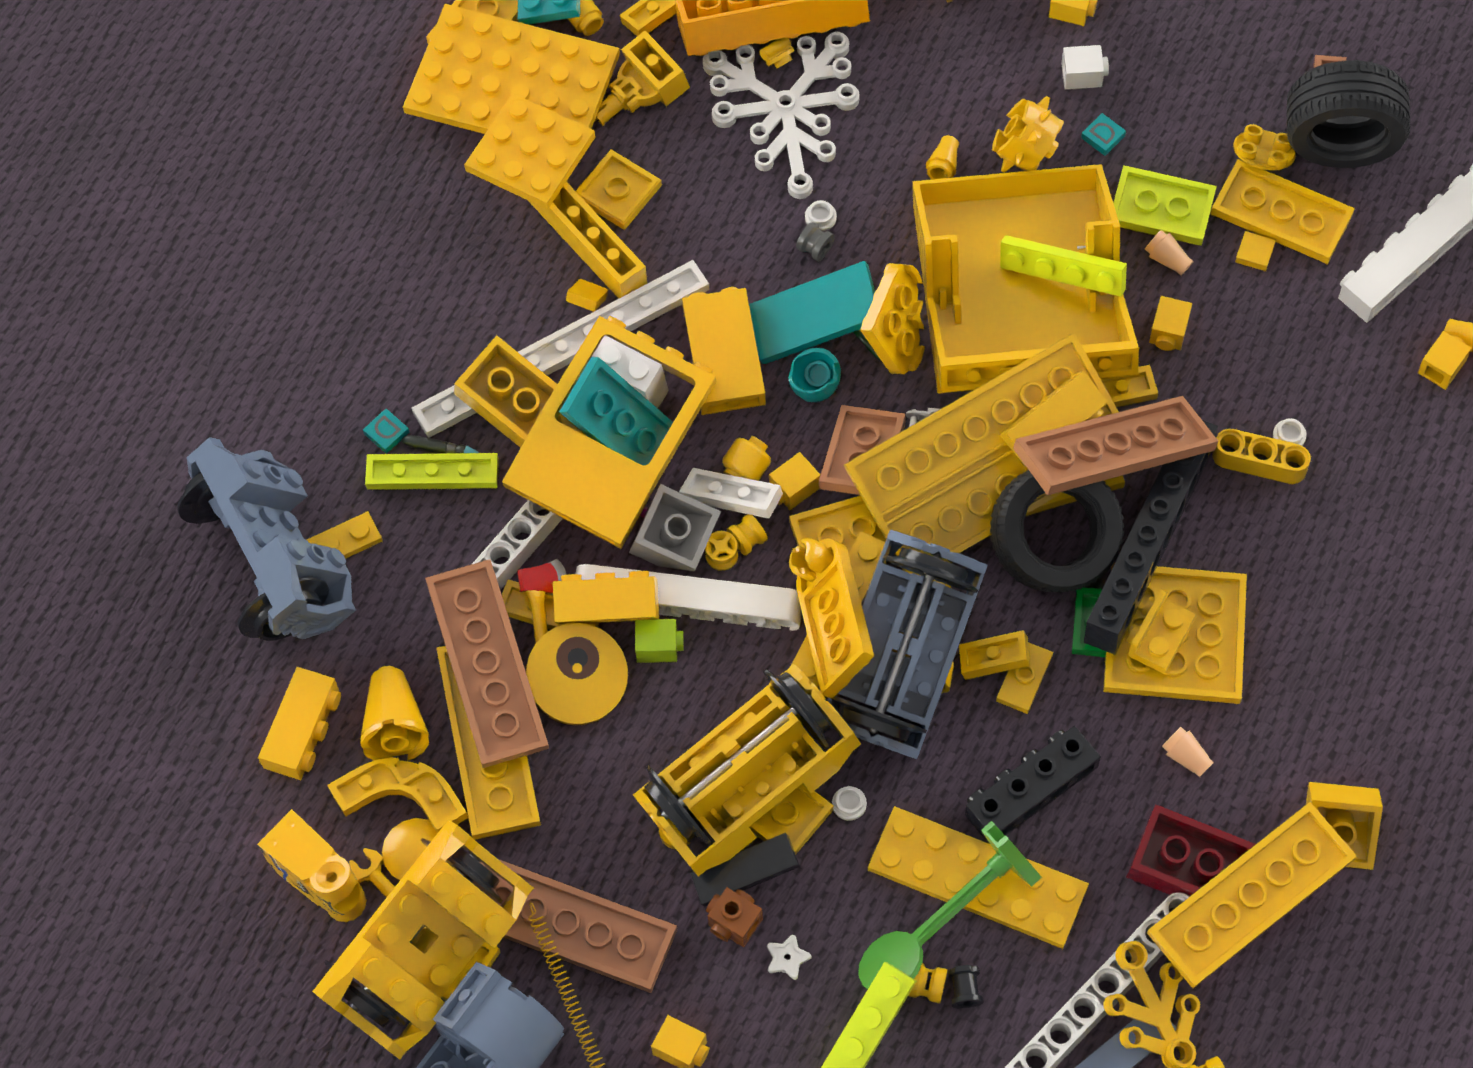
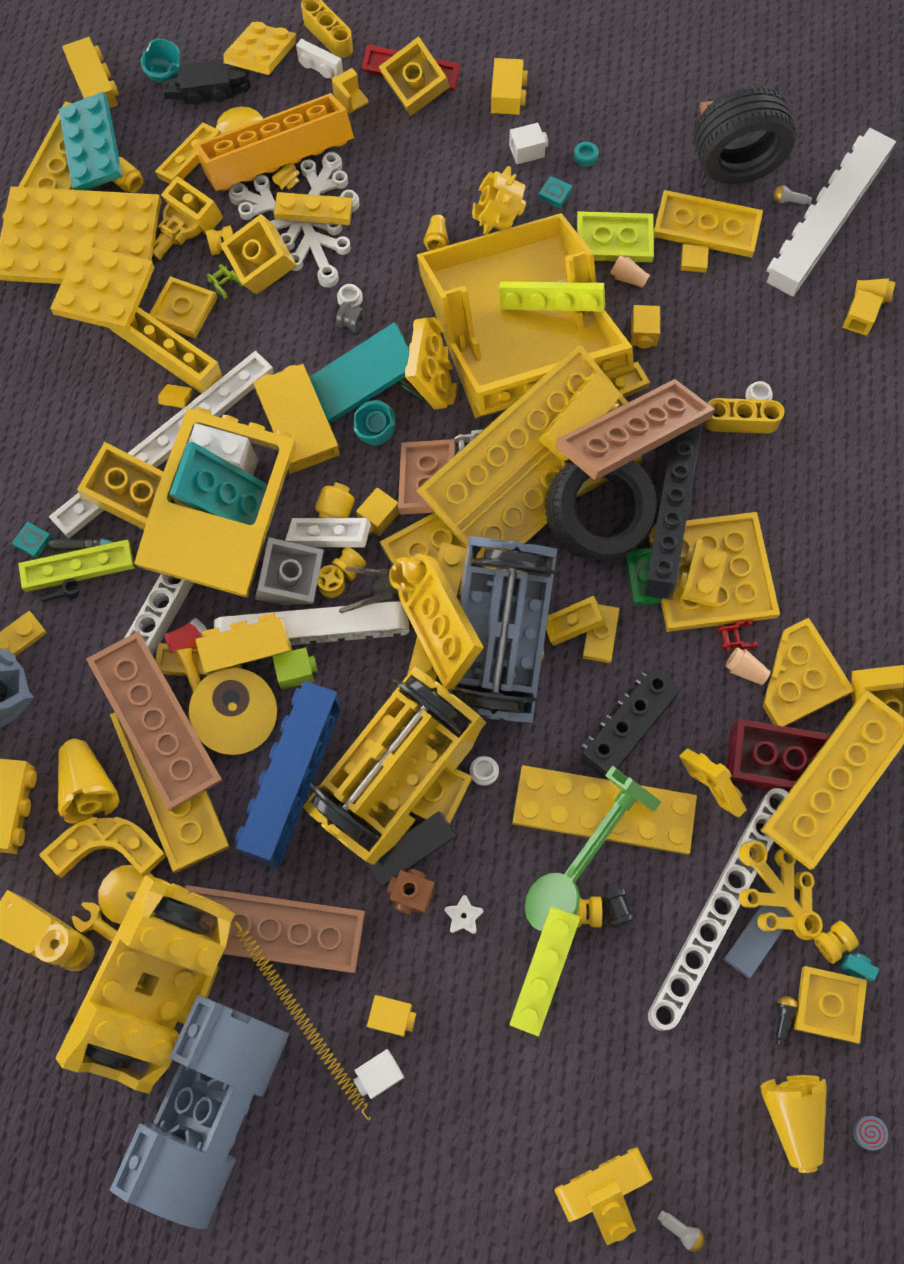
camera: 15 degrees left, 5 degrees up
yellow dish [1233,124,1296,170] -> none
none -> black hand [40,579,79,602]
none -> yellow wheel [206,225,233,256]
none -> lime piece [207,264,243,300]
none -> yellow brick [220,214,297,294]
none -> blue brick [235,681,342,870]
none -> yellow plate [274,192,353,225]
none -> clear smoke plant [337,566,398,613]
none -> teal tile [574,142,599,166]
none -> yellow plate [679,748,747,818]
none -> red piece [717,620,758,651]
none -> yellow plate [763,618,854,727]
none -> light grey piece [773,185,812,205]

